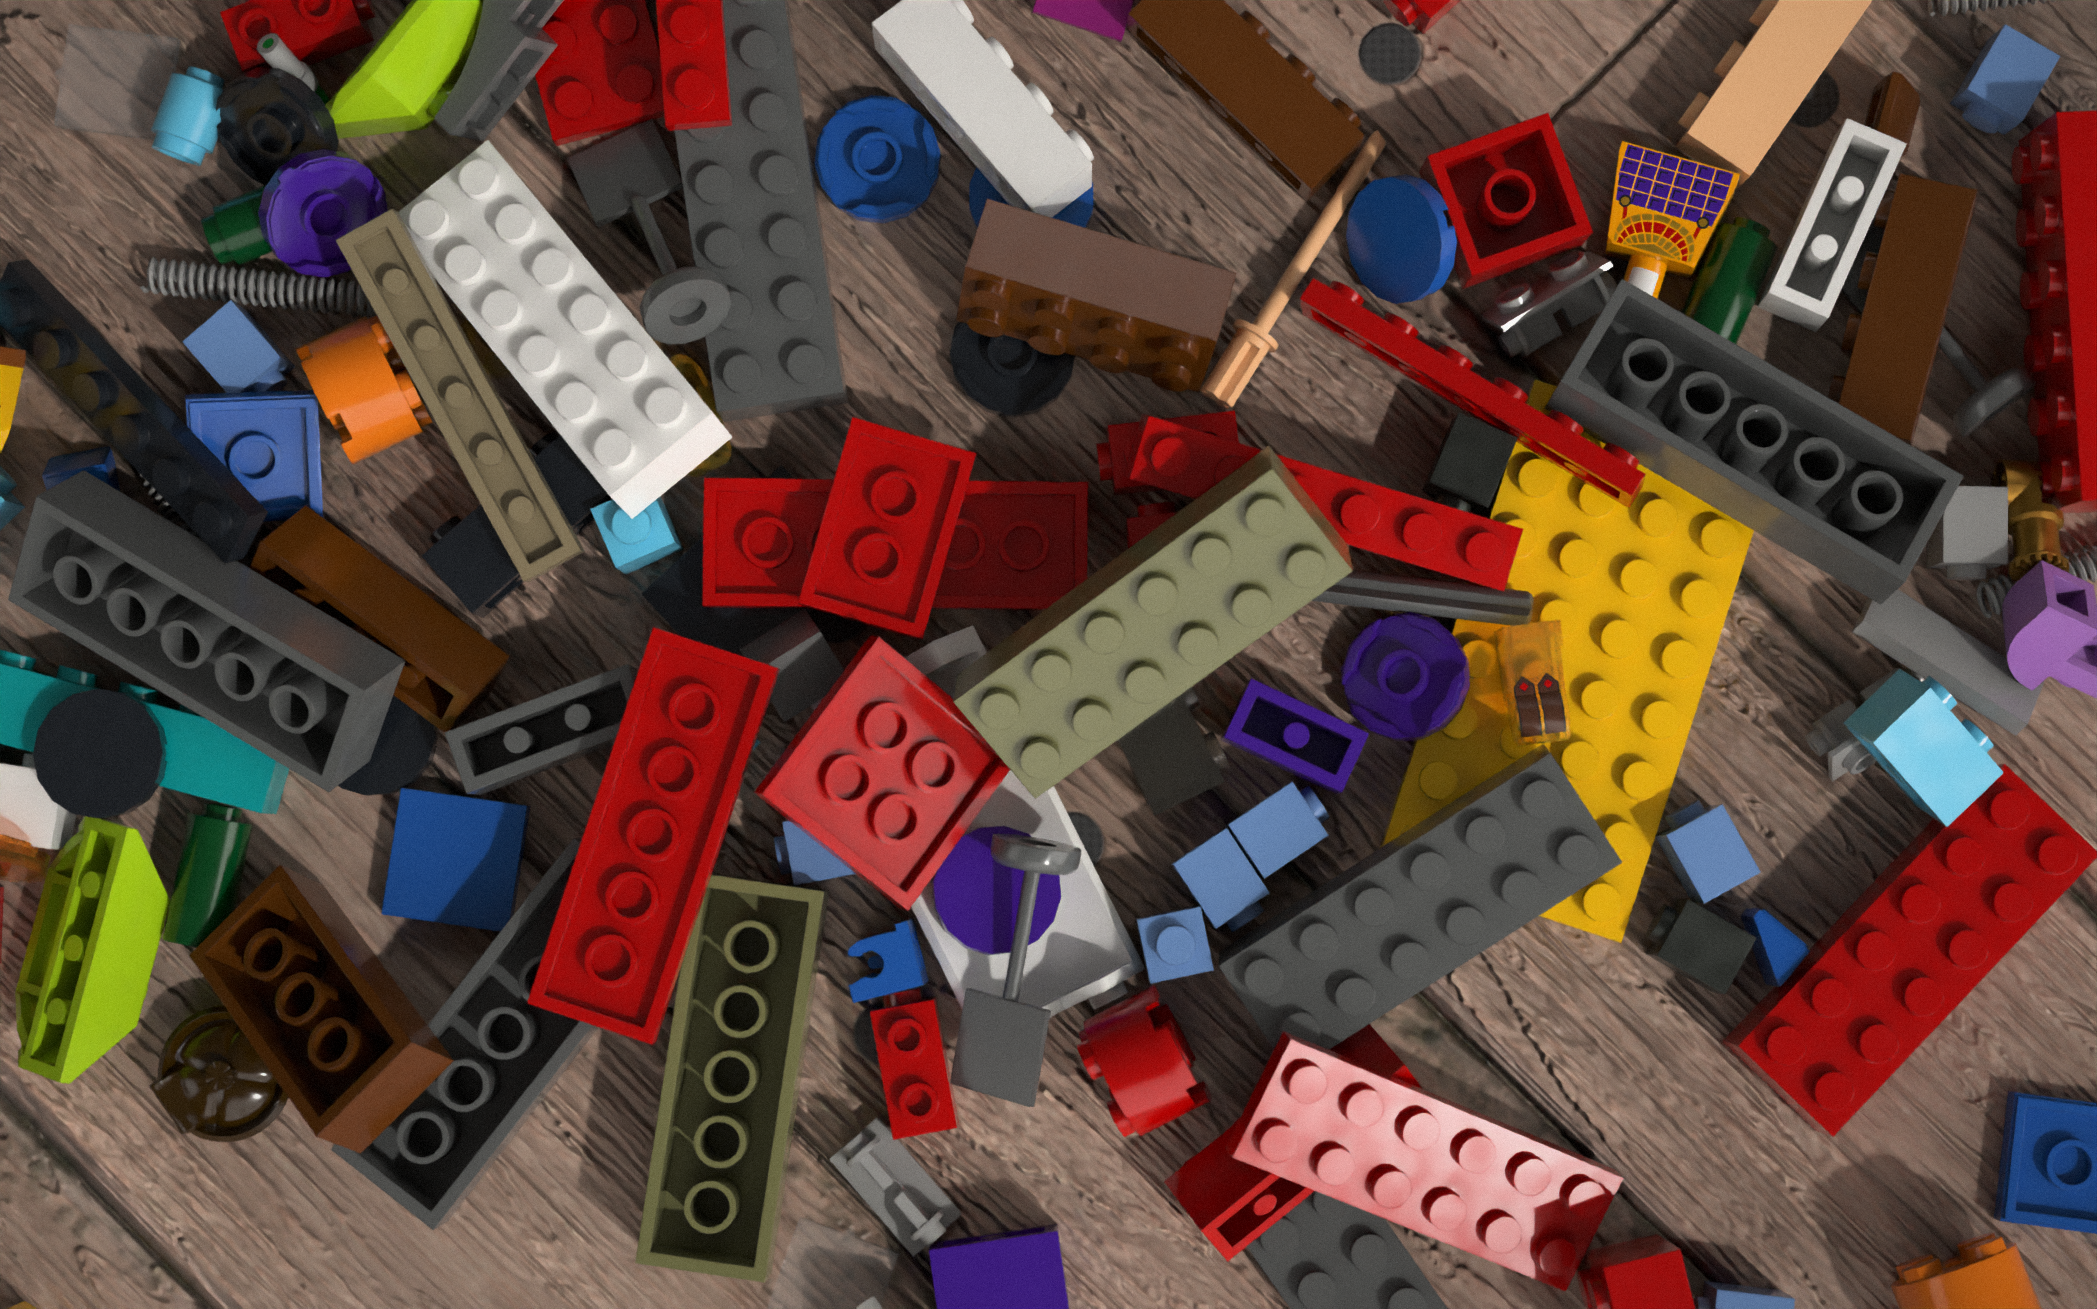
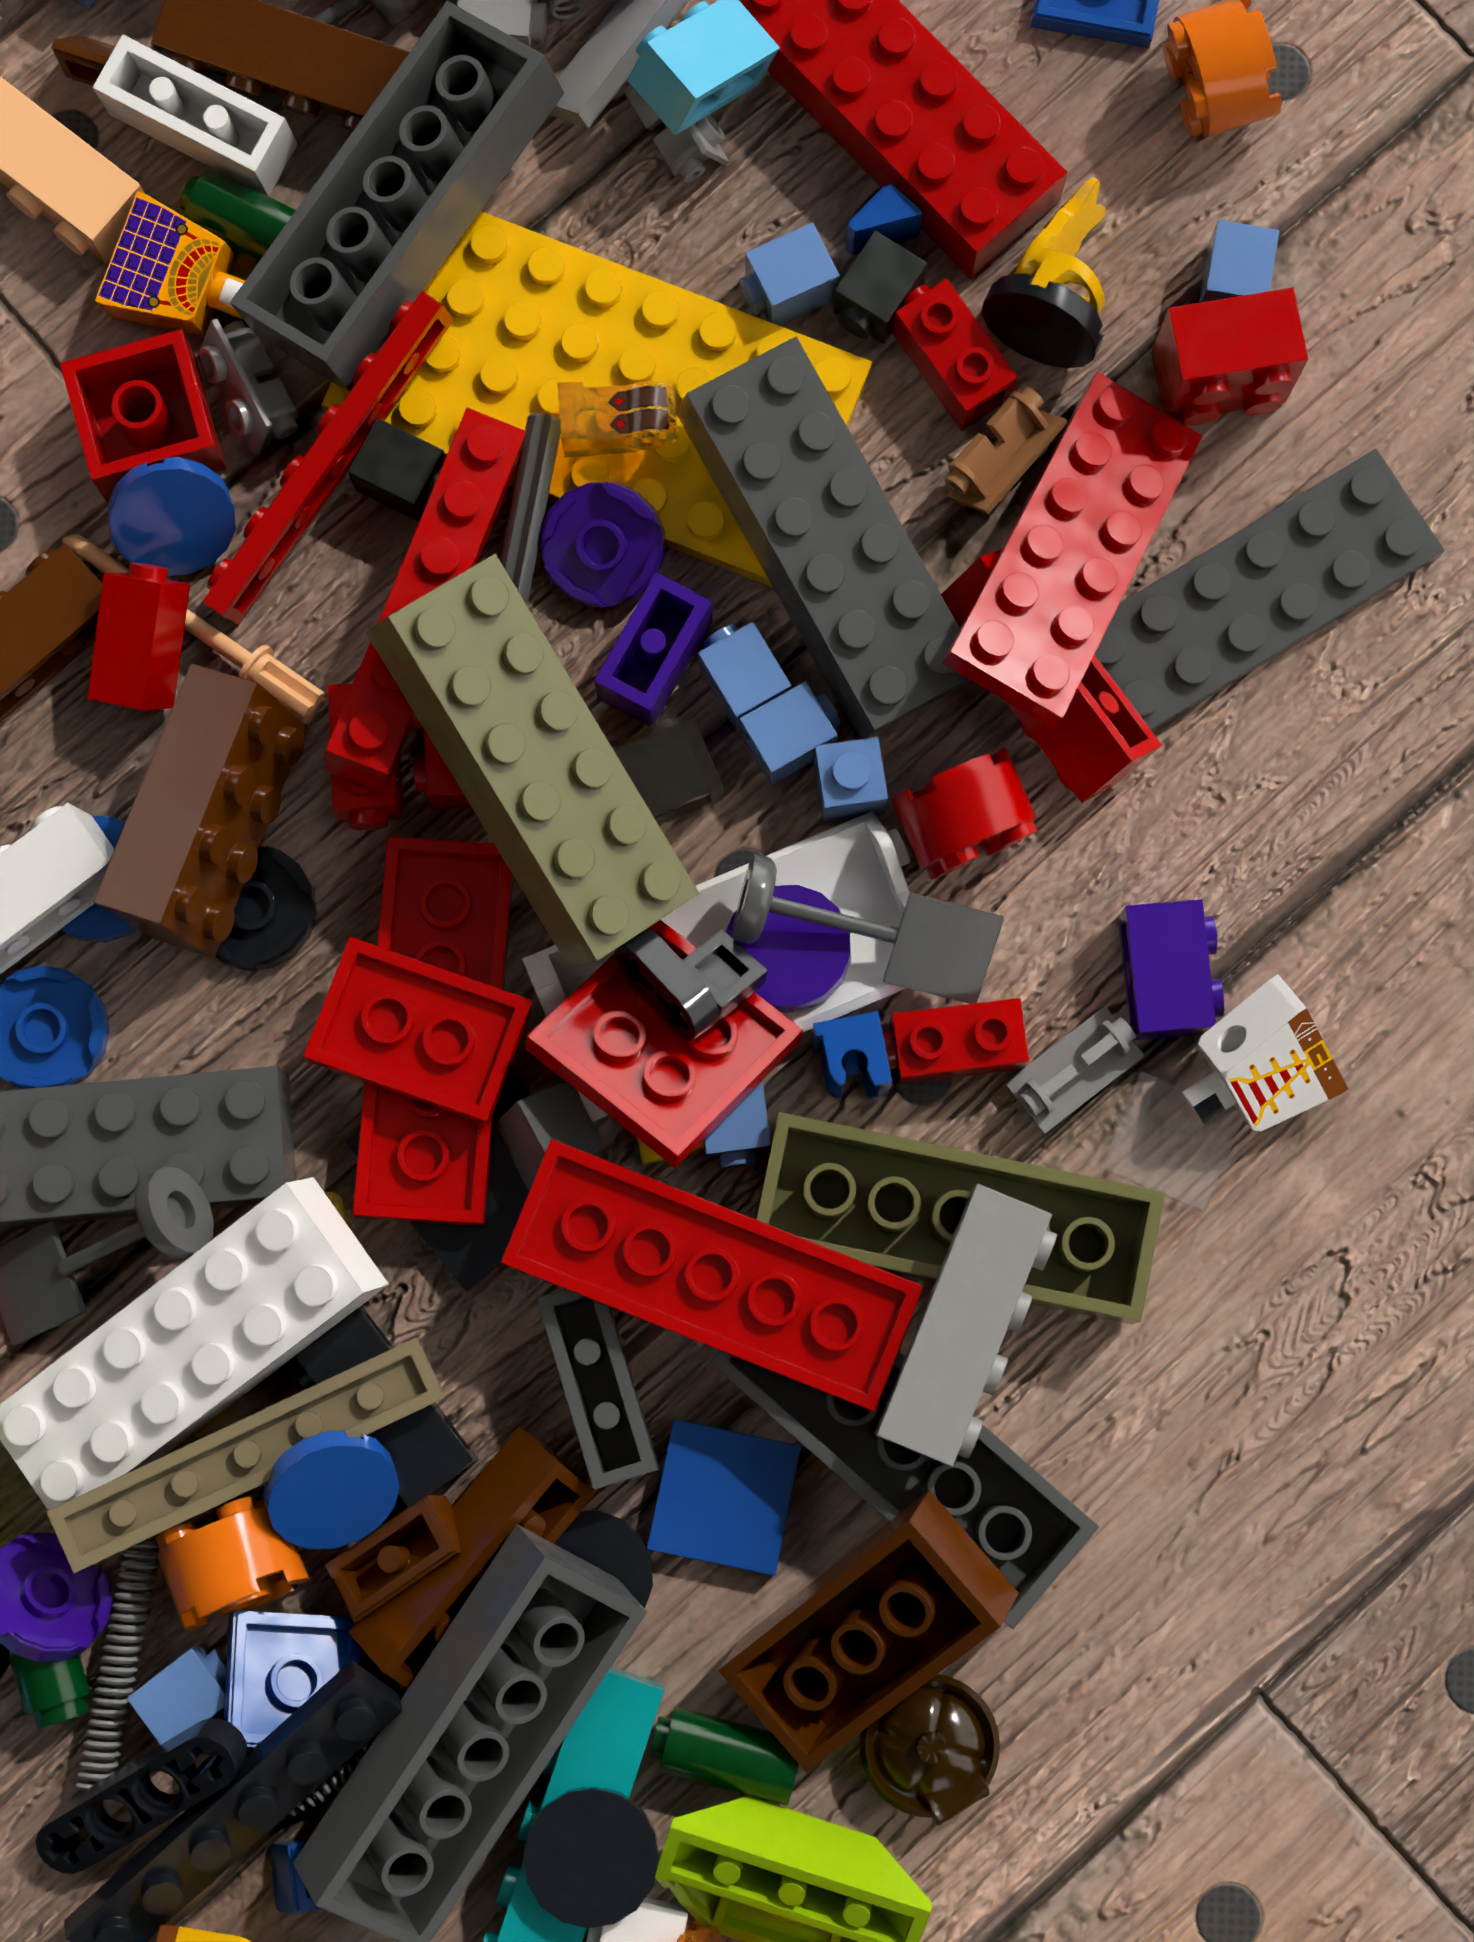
camera: 90 degrees left, 5 degrees down
medium azure brick [590,496,684,574] -> none
none -> black beam [35,1718,248,1874]
none -> red brick [87,562,190,710]
none -> blue tile [263,1431,400,1549]
none -> reddish brown slope [325,1495,462,1623]
none -> black beam [615,929,720,1041]
none -> plate [683,929,768,1021]
none -> light grey brick [874,1183,1057,1467]
none -> red brick [892,279,1018,431]
none -> medium nougat hinge [945,387,1068,515]
none -> black tile [982,273,1104,369]
none -> yellow hair [1014,177,1106,315]

